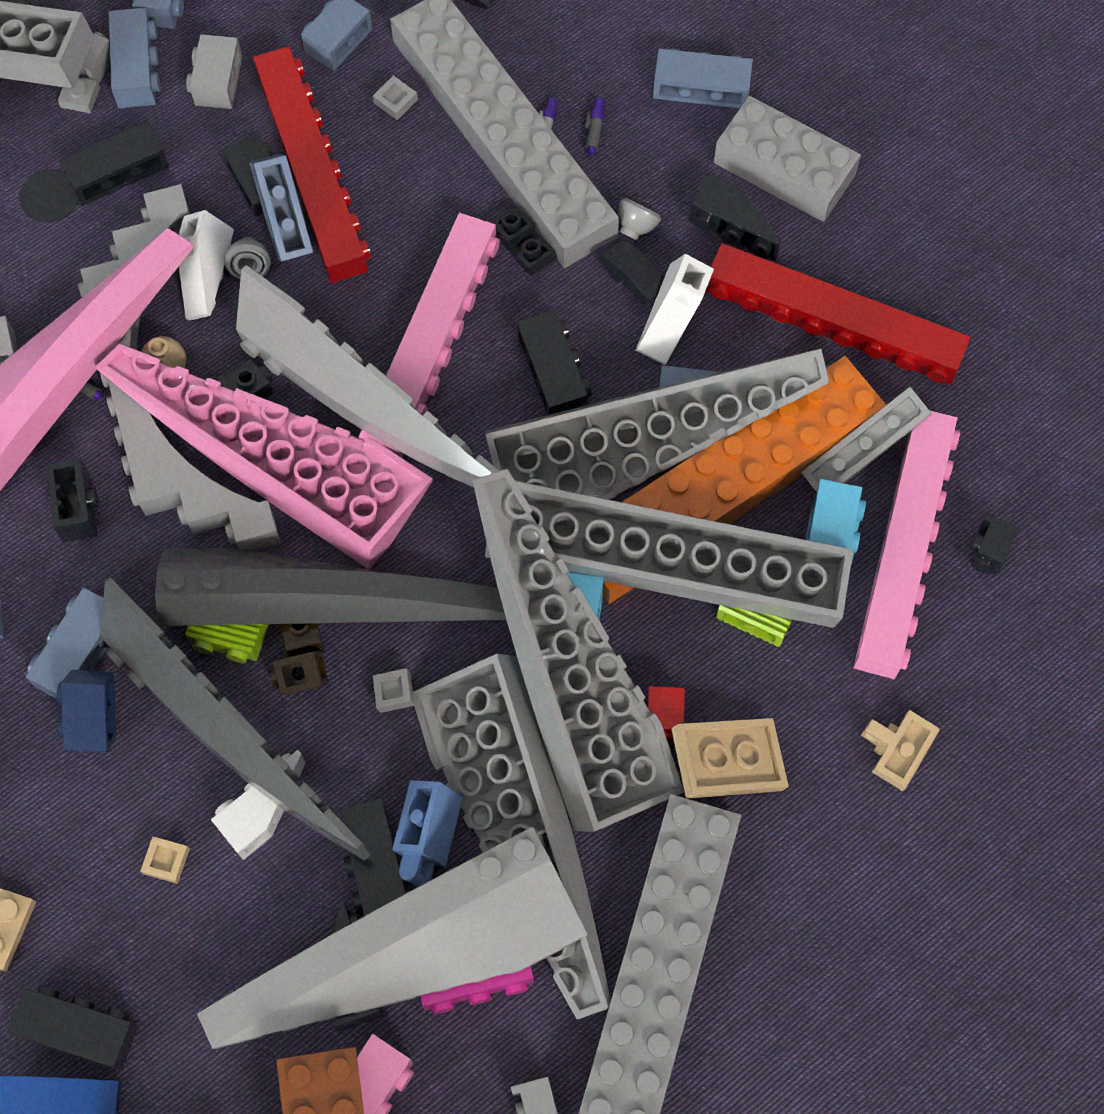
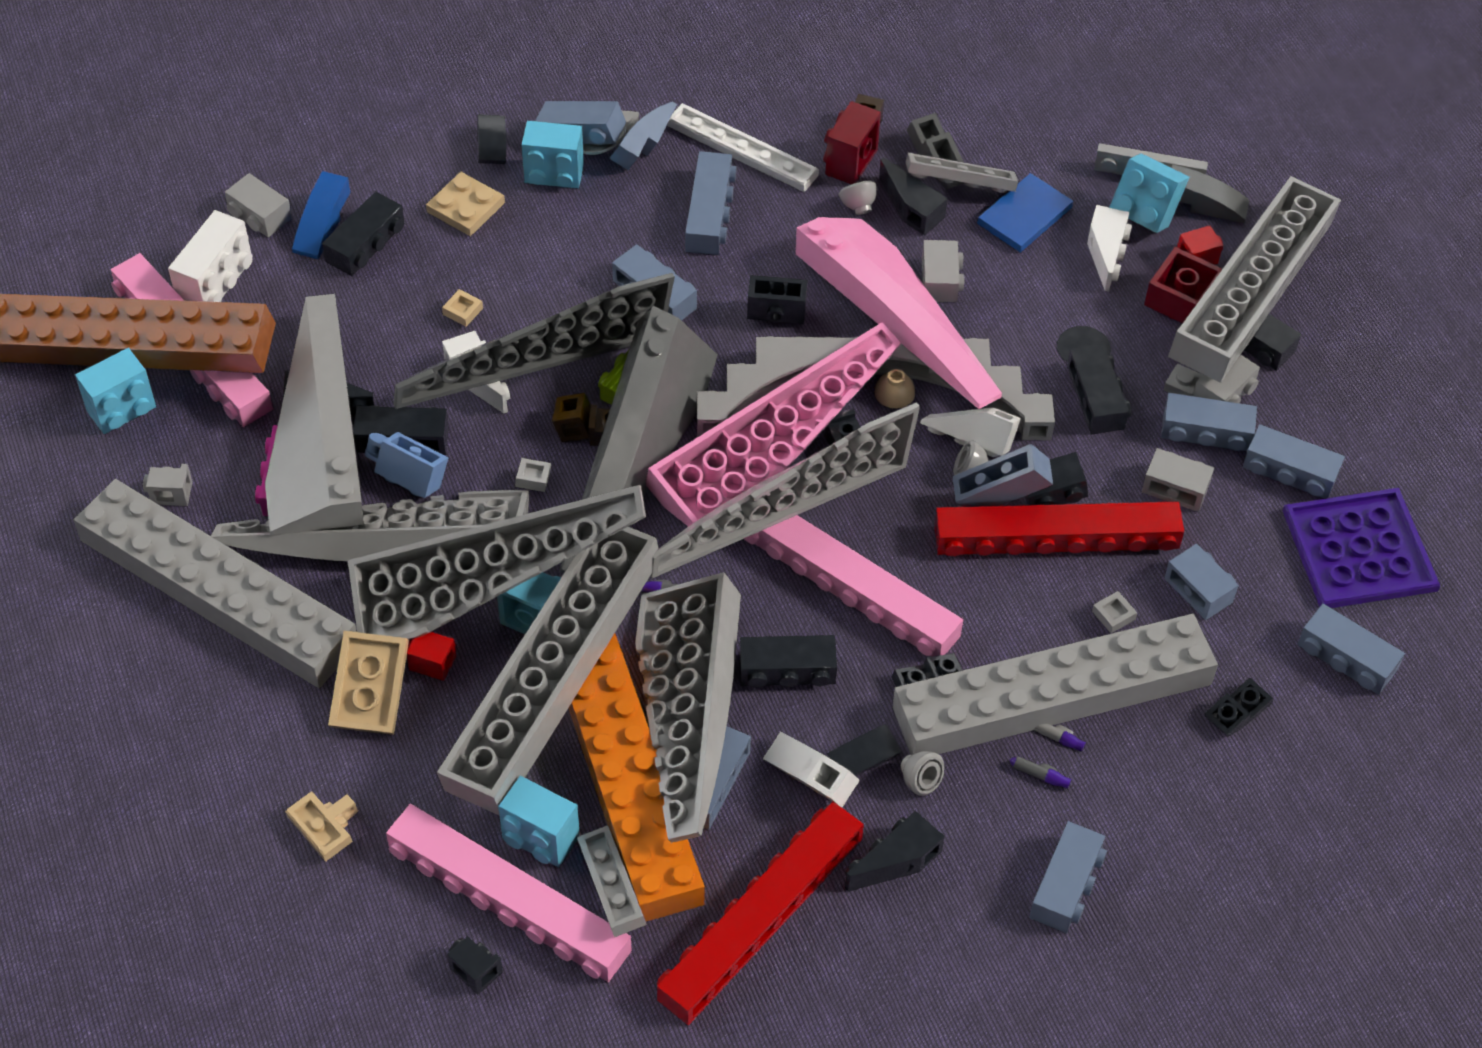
camera: 105 degrees right, 15 degrees down
dark blue brick [57,670,116,753] -> none
light grey brick [714,95,861,222] -> none

